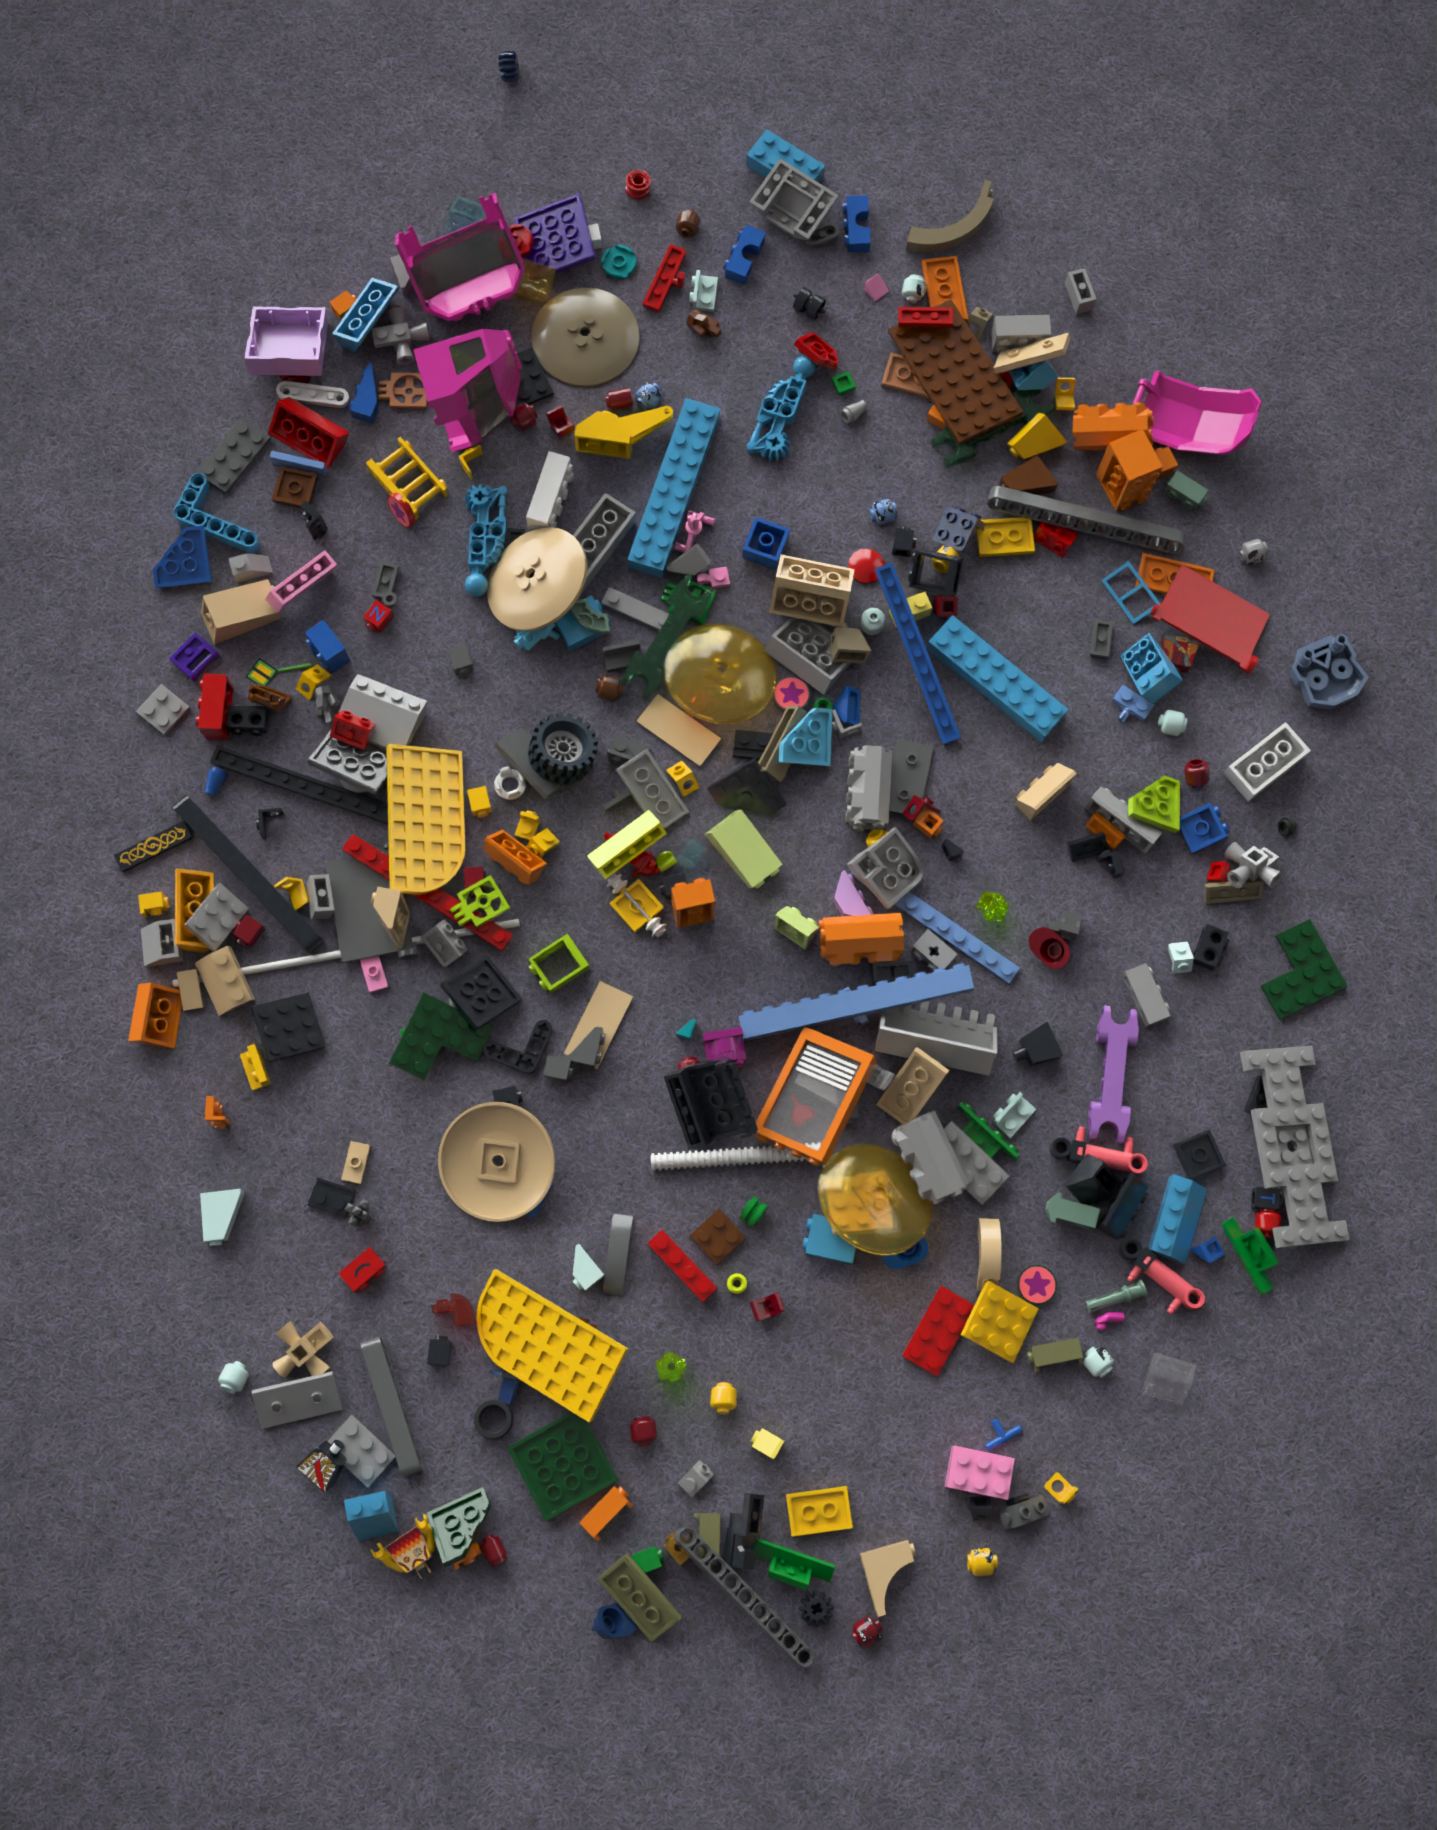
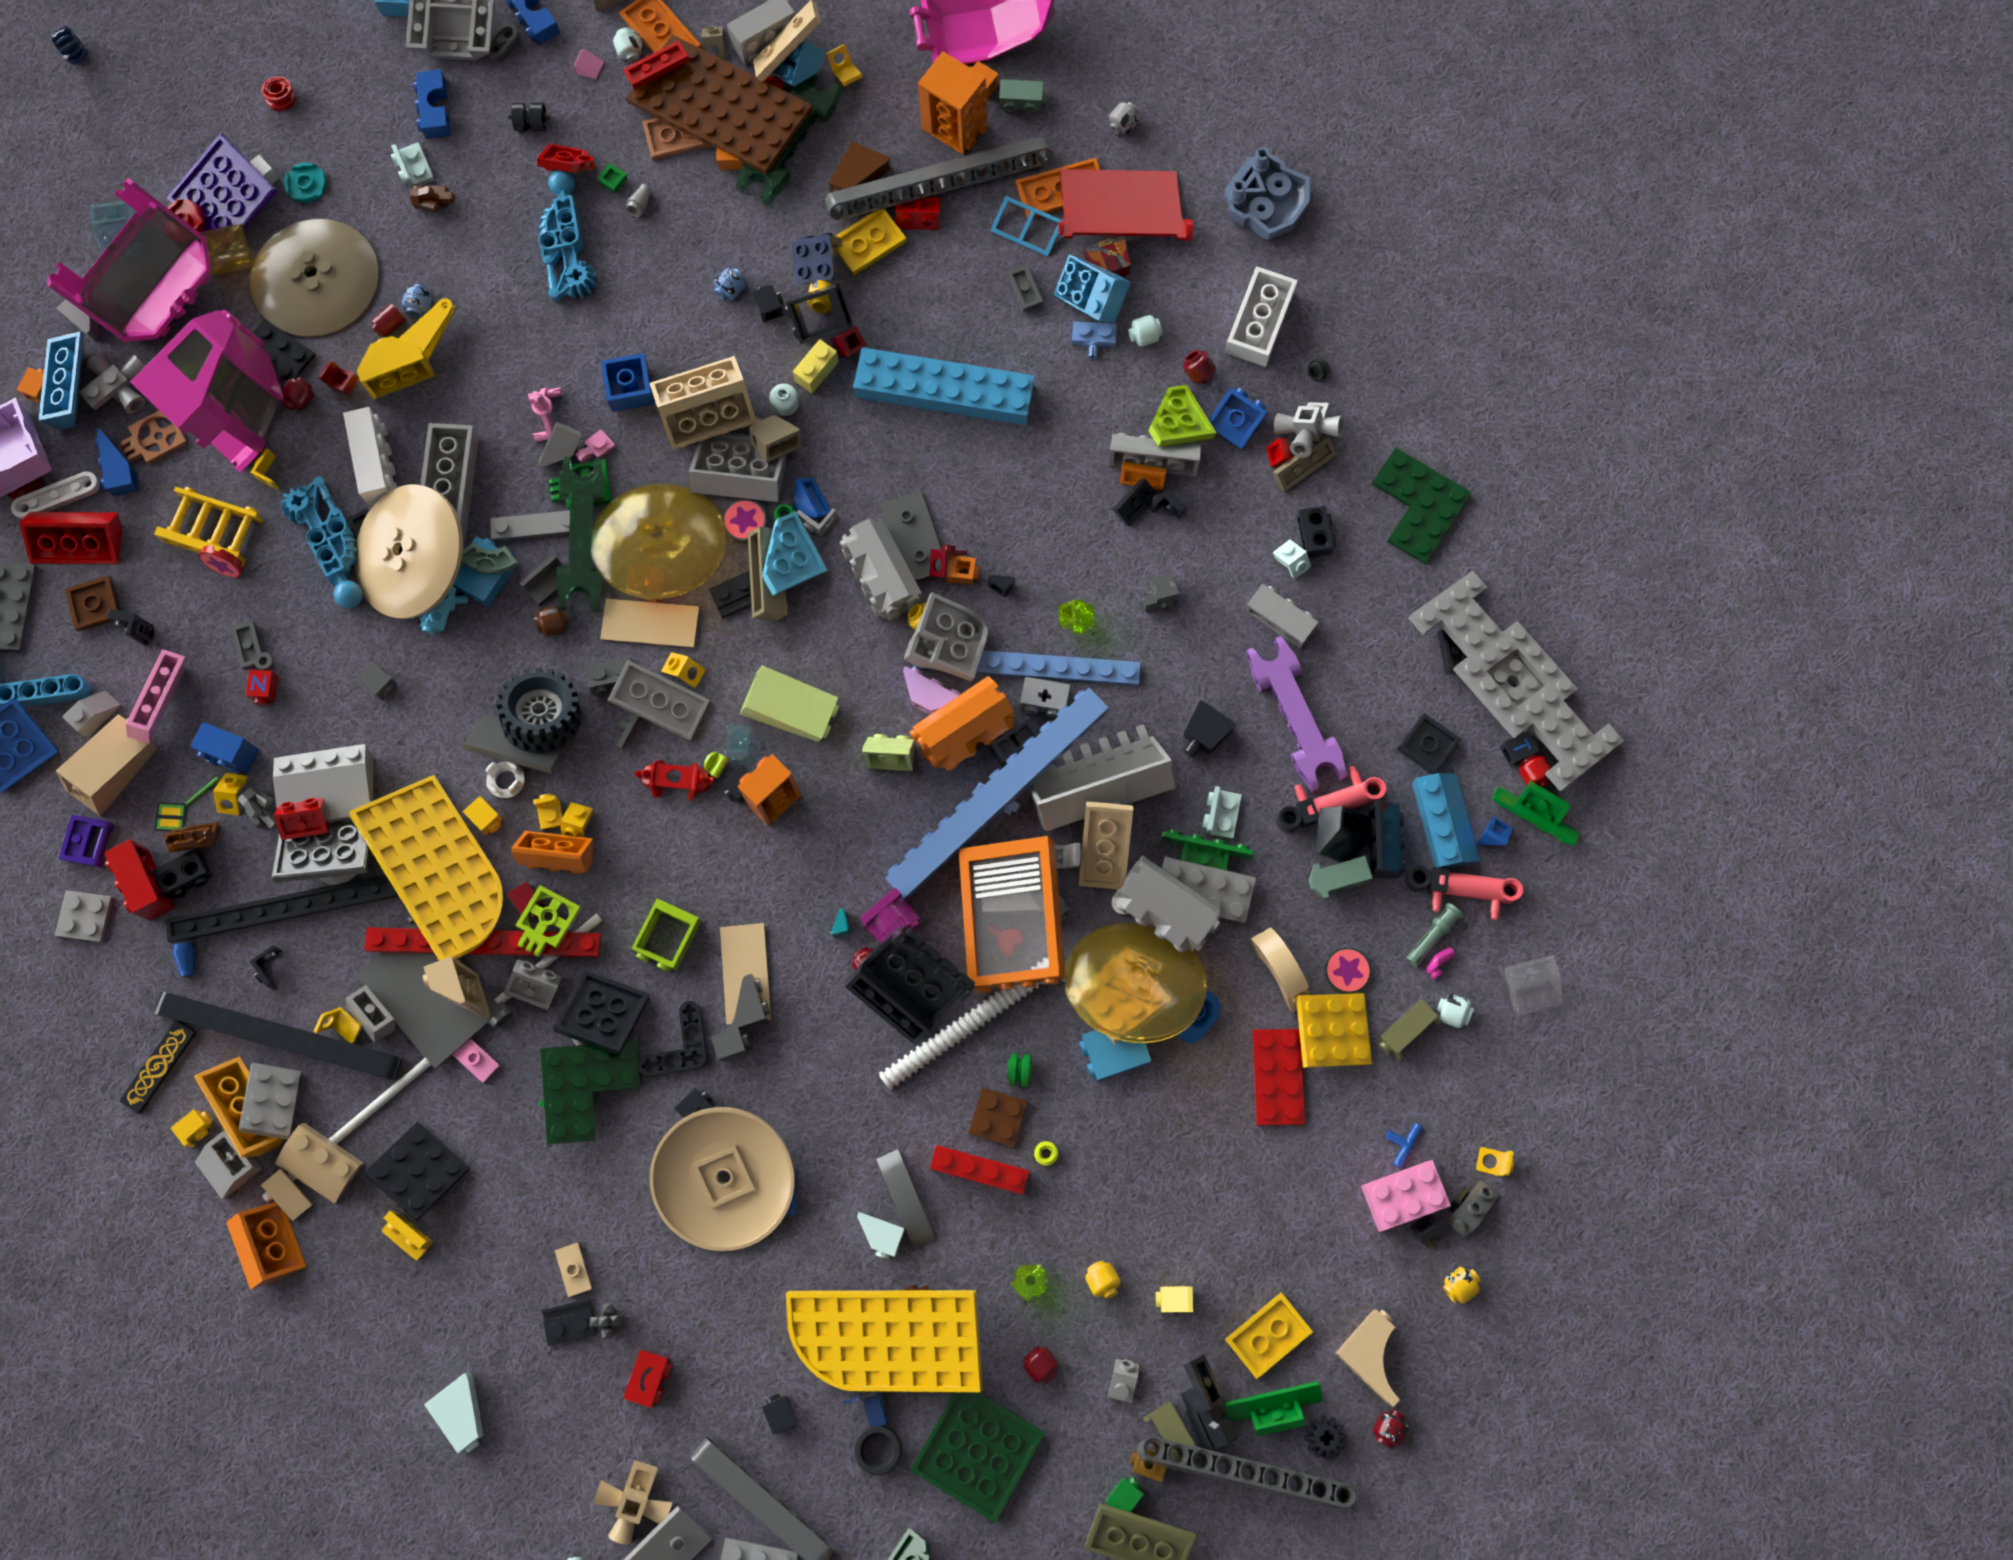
camera: 25 degrees left, 0 degrees up
orange bracket [205,1096,231,1129] -> none
dark red brick [233,915,265,947] -> none
medium blue tile [270,451,327,476] -> none
clear red brick [431,1293,476,1327] -> none
orange brick [579,1486,633,1542] -> none
neon yellow brick [587,810,667,880] -> none
yellow plate [607,873,667,937] -> none
dark azure brick [627,398,720,578] -> none
red plate [642,244,687,313] -> none
reddish brown head [675,209,700,238] -> none
black plate [707,758,786,815] -> none
dark red bracket [749,1292,785,1322] -> none
red dish [848,549,885,583] -> none
blue plate [875,562,961,745] -> none
yellow slope [1007,413,1067,459] -> none
tan slope [1015,763,1077,821] -> none
dark red piece [1028,927,1070,969] -> none
orange brick [1073,402,1154,451] -> none

